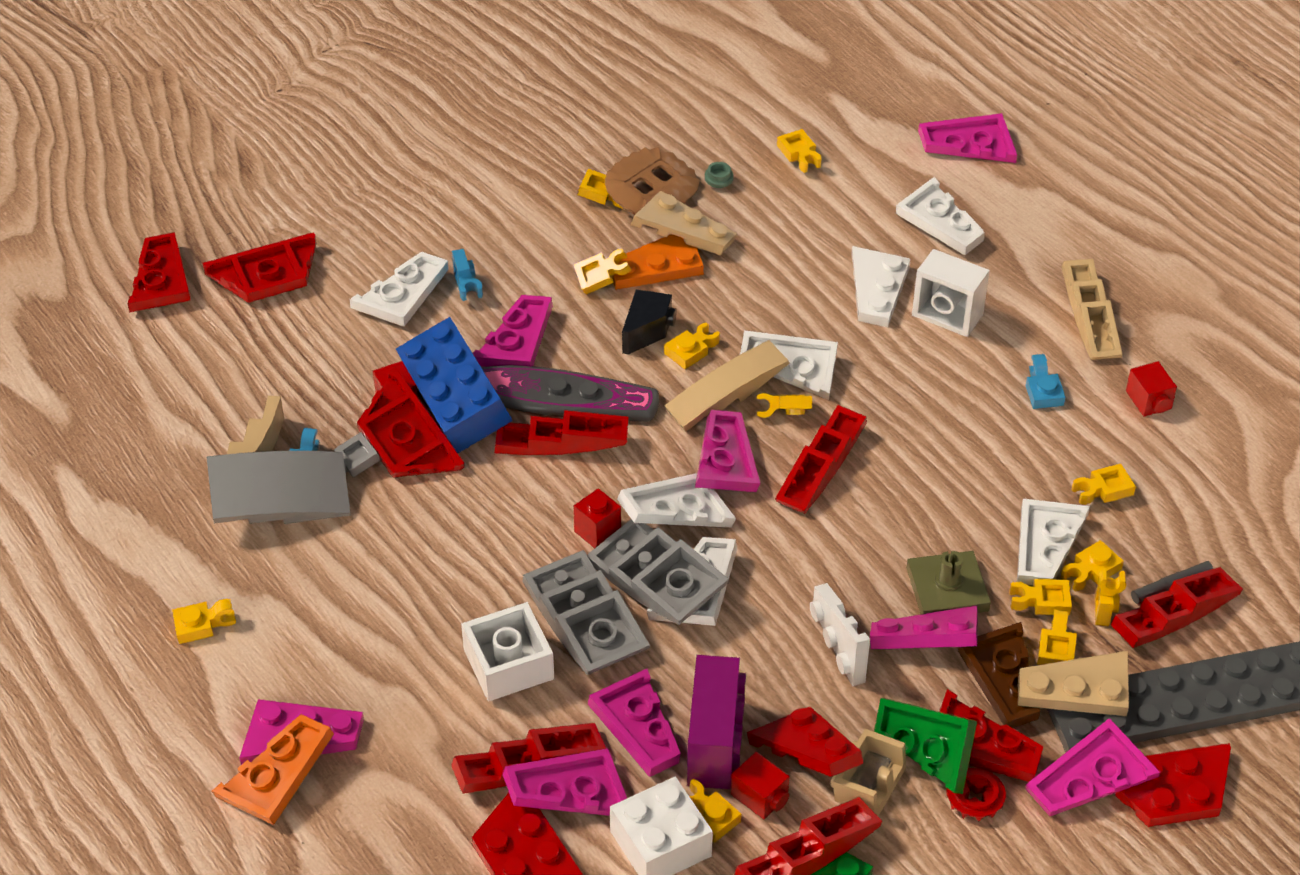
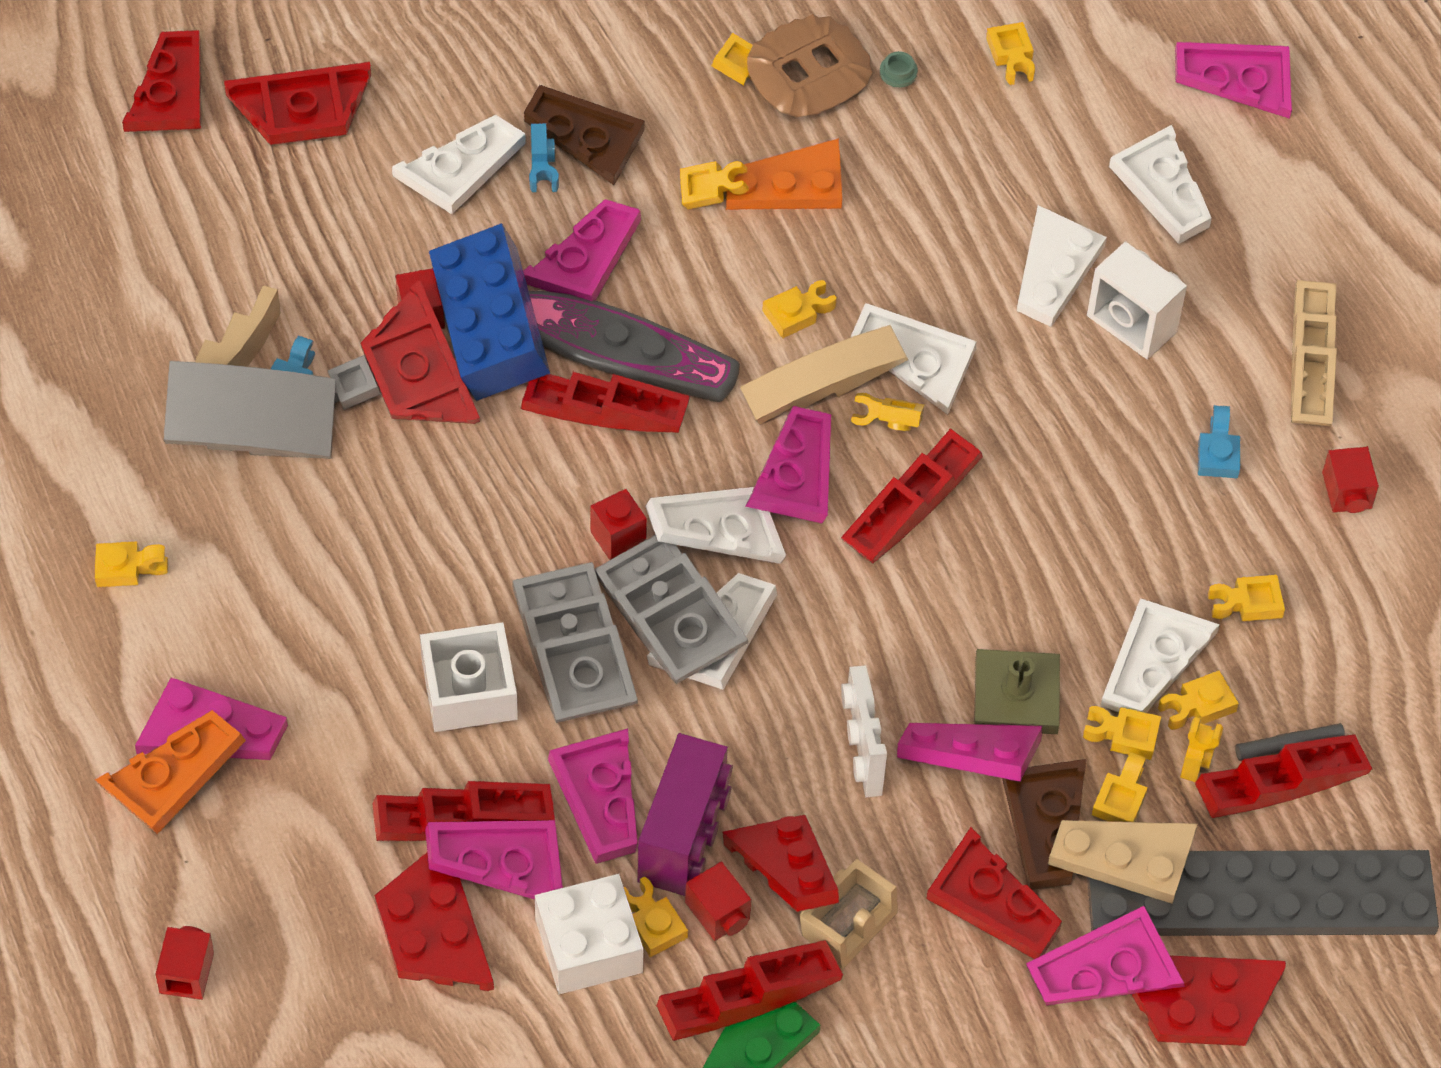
camera: 10 degrees right, 10 degrees up
black slope [622,289,677,354] -> none
tan wing [631,191,737,256] -> none
green wing [874,698,977,794] -> none
red gear [946,768,1006,822] -> none
none -> reddish brown wing [524,85,645,185]

